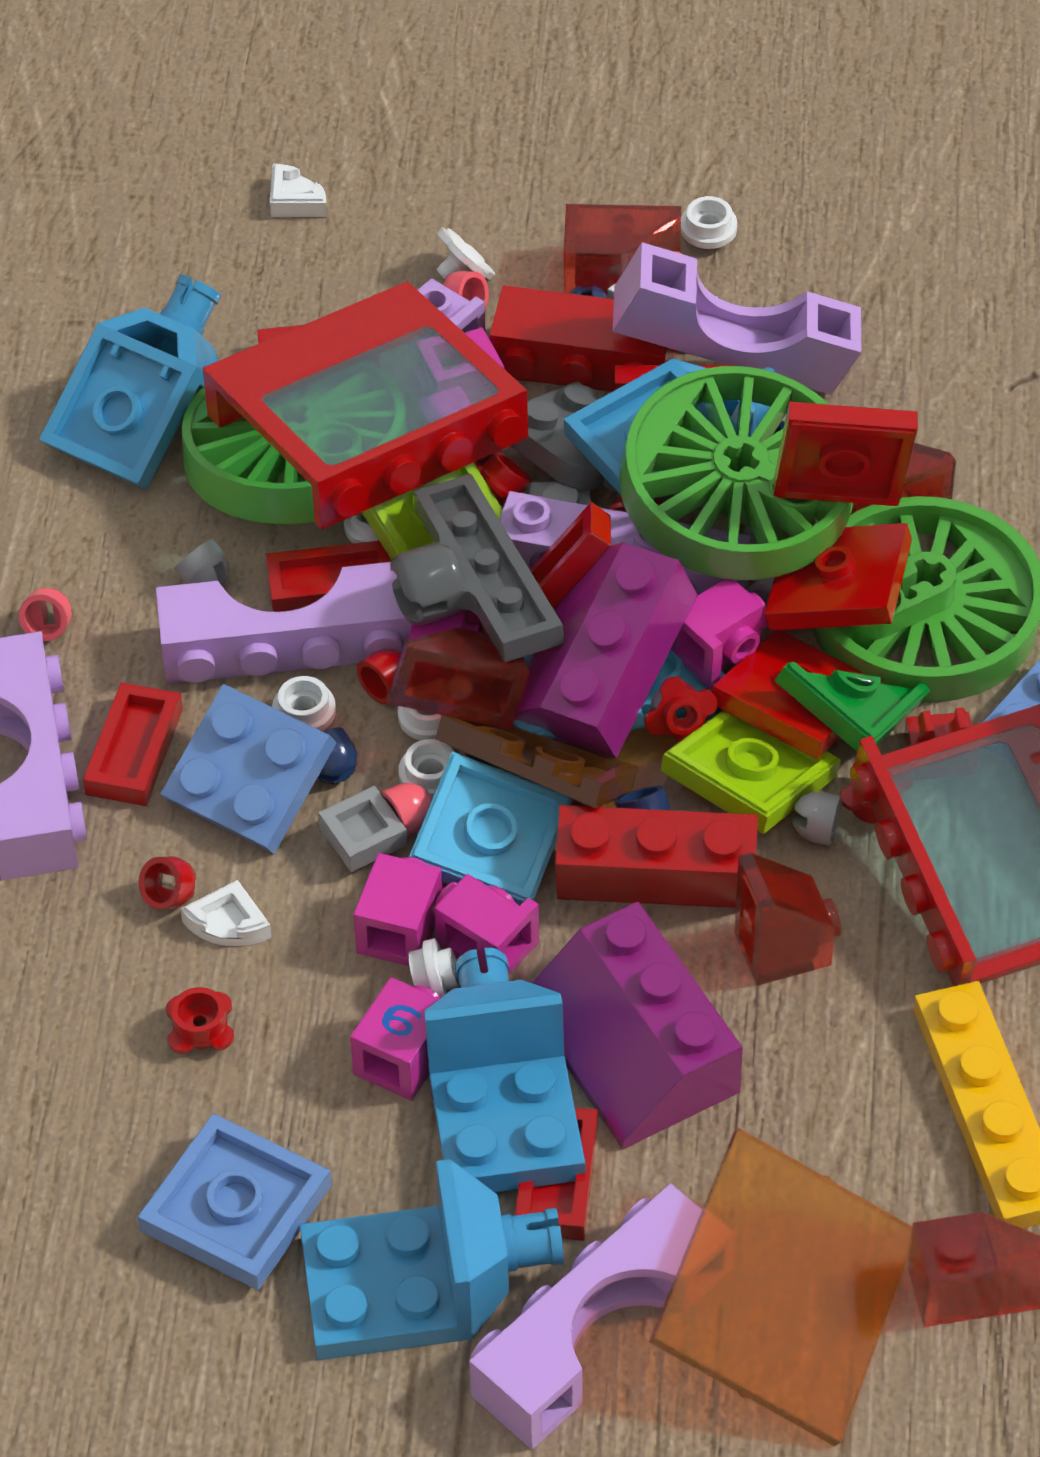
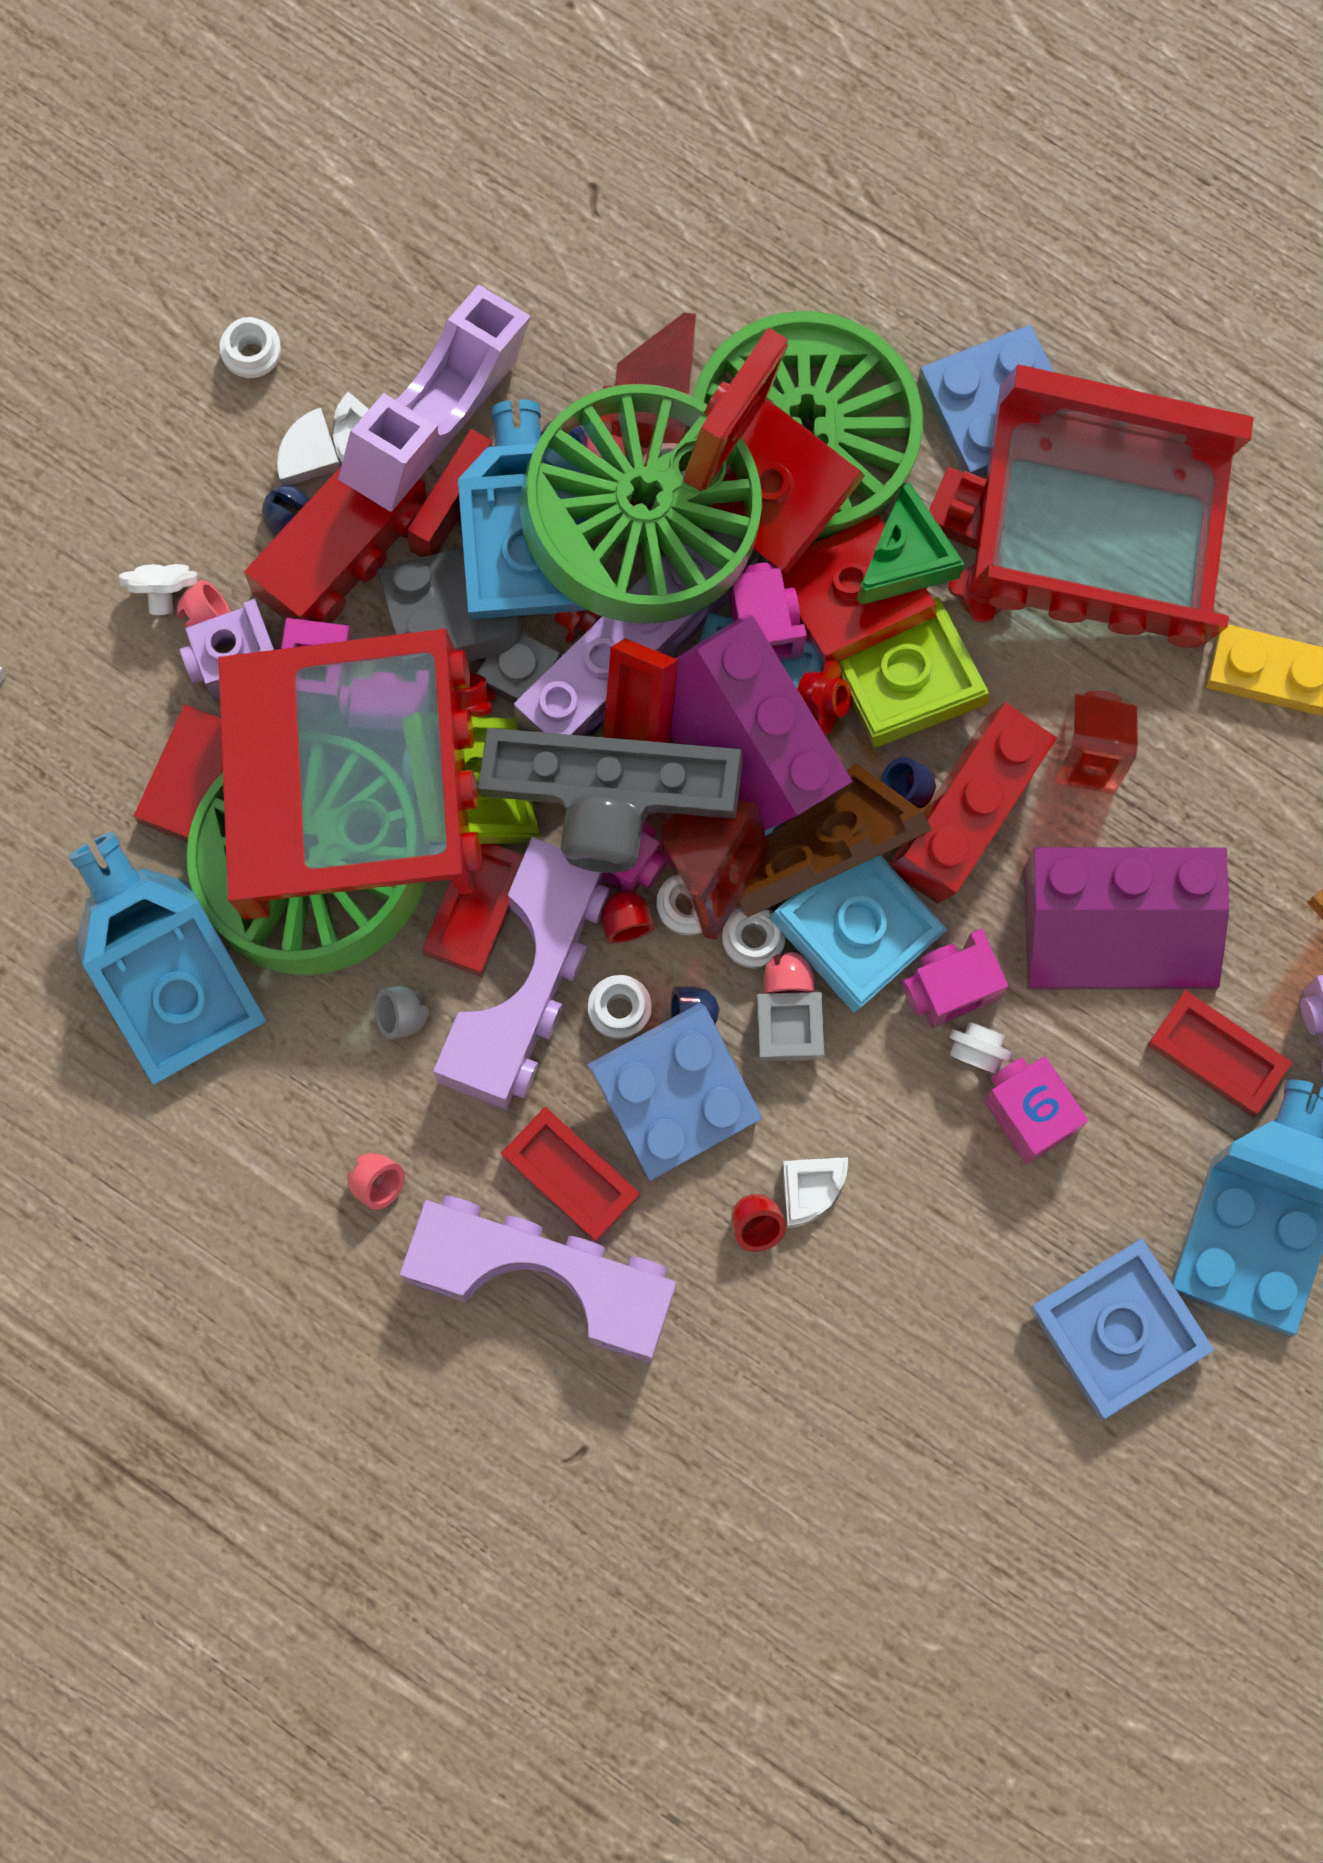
camera: 65 degrees left, 25 degrees up
red plate [166,987,234,1054] -> none
dark pink brick [353,853,442,966] -> none
dark azure plate [424,948,586,1192] -> none
clear red slope [563,204,681,295] -> none
light grey hinge [792,792,842,846] -> none

